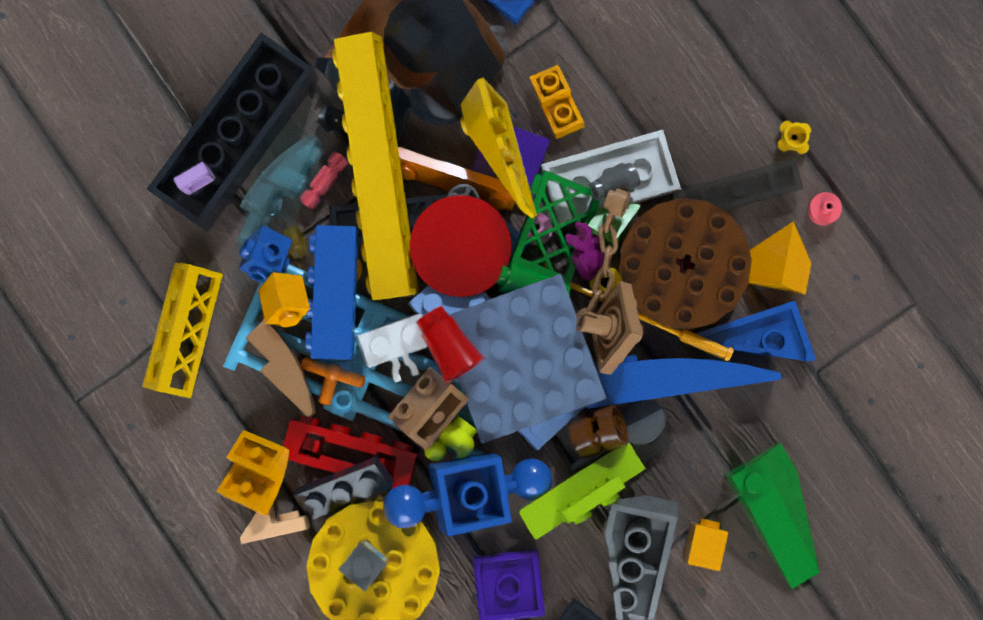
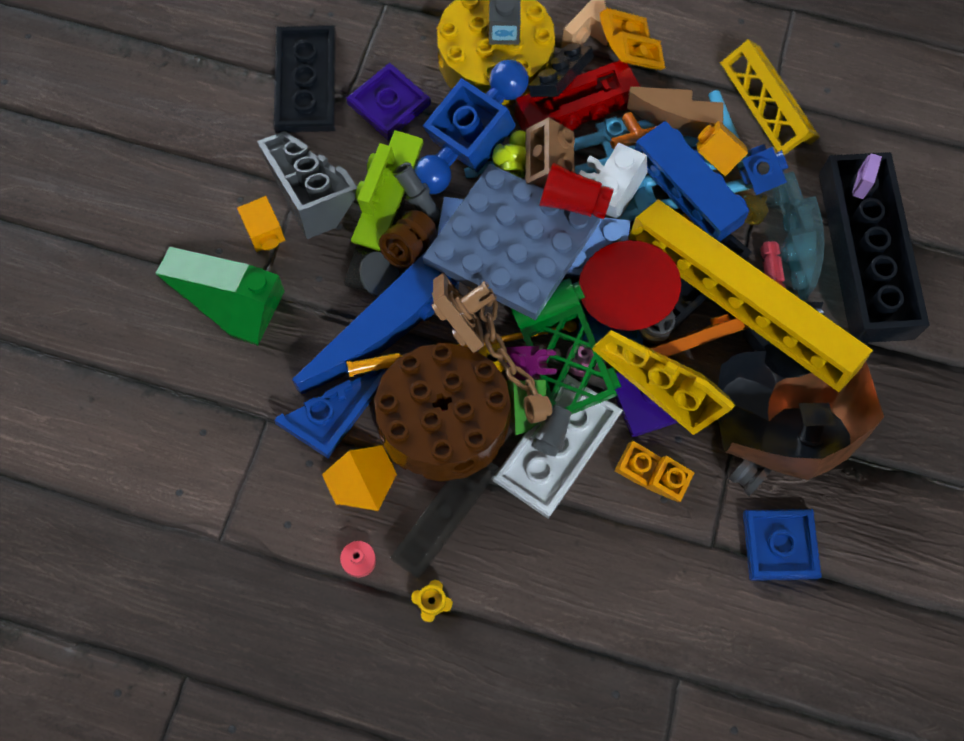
camera: 140 degrees right, 15 degrees down
none -> dark grey pin [393,162,441,222]

